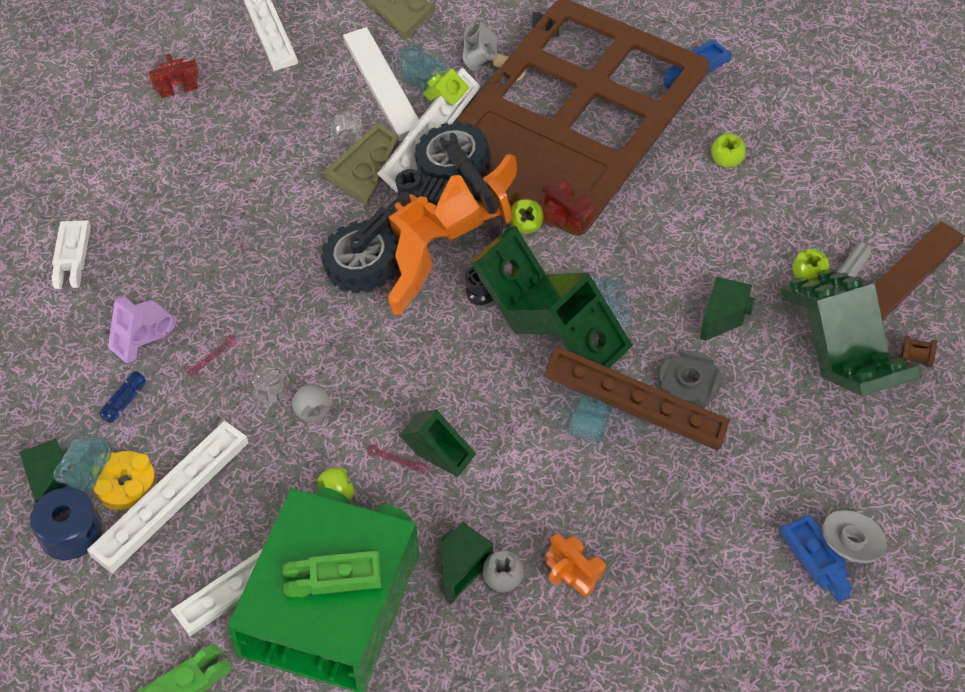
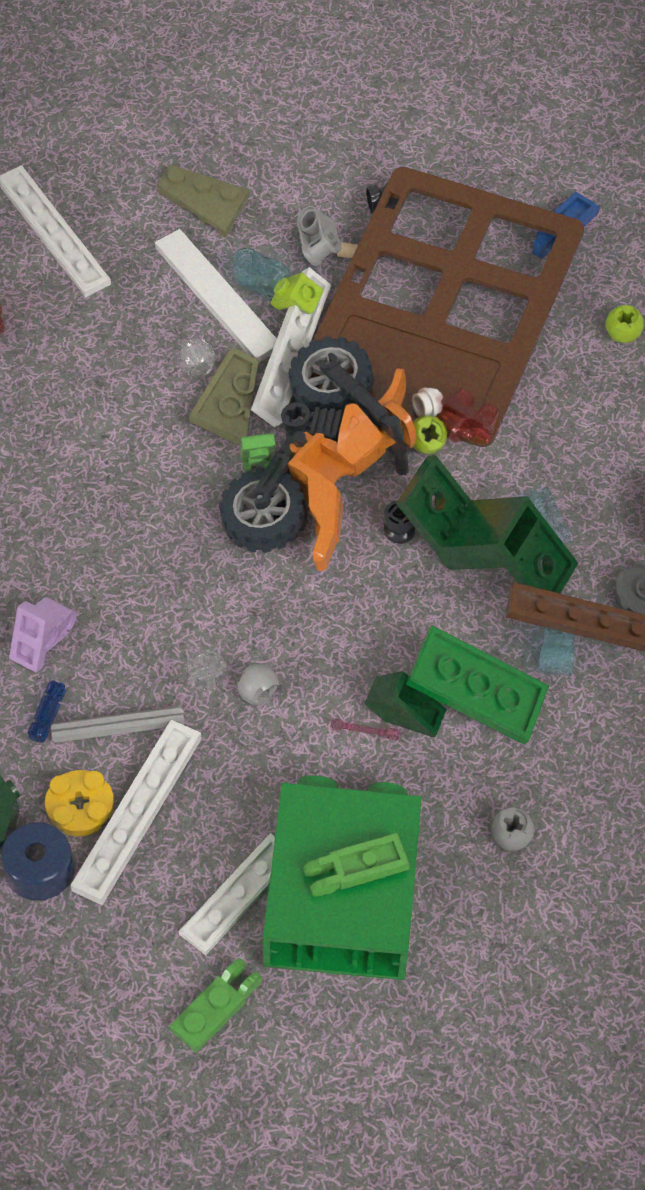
camera: 15 degrees left, 5 degrees up
clear light blue piece [53,437,111,494] -> none
clear pink hinge [187,335,237,377] -> none
lime piece [317,467,355,502] -> none
dark green slope [441,521,494,604] -> none
orange hips [544,533,606,598] -> none
none -> light grey axle [51,706,185,743]
none -> bright green hinge [240,433,275,472]
none -> green tile [406,625,549,744]
none -> white plate [412,387,444,417]

